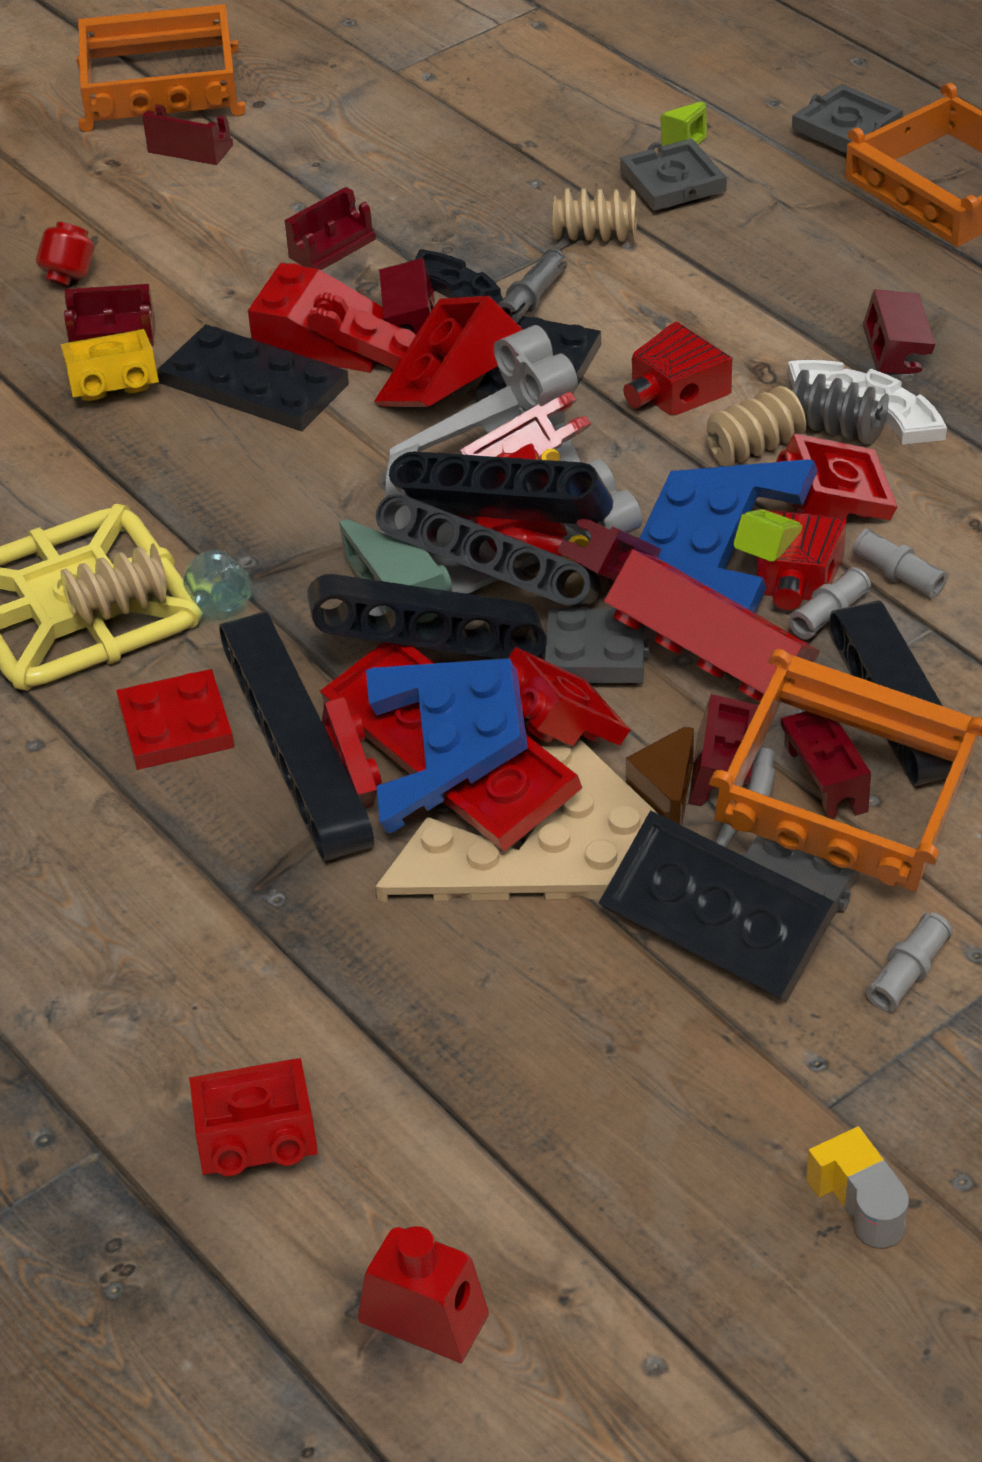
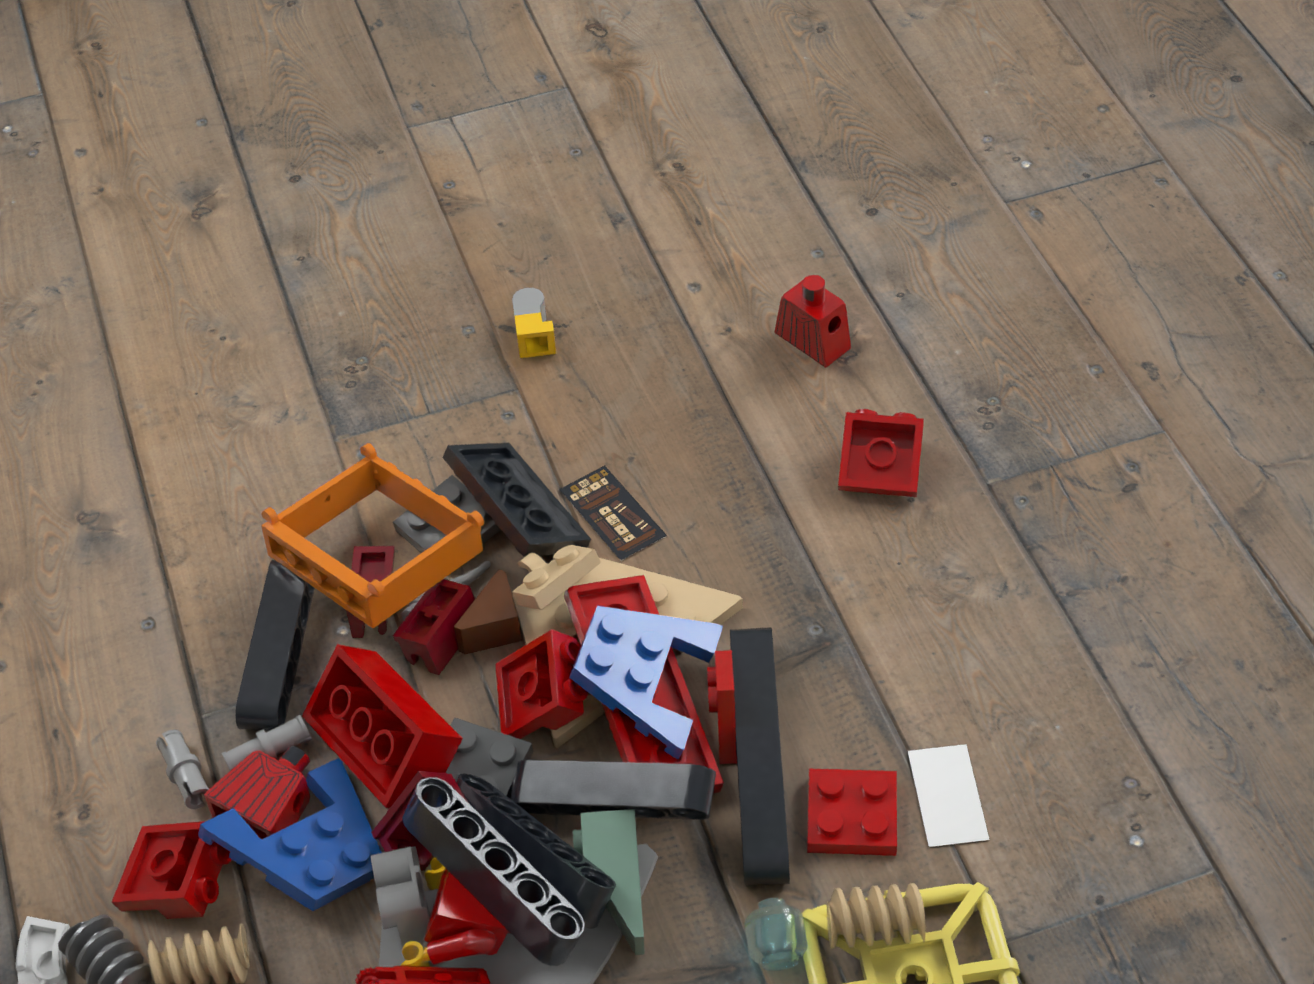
camera: 160 degrees left, 5 degrees up
lime slope [734,509,803,561] -> none
light grey pin [866,912,953,1012] -> none
none -> tan plate [512,545,601,610]
none -> black sticker [559,465,667,561]
none -> white sticker [908,744,989,847]

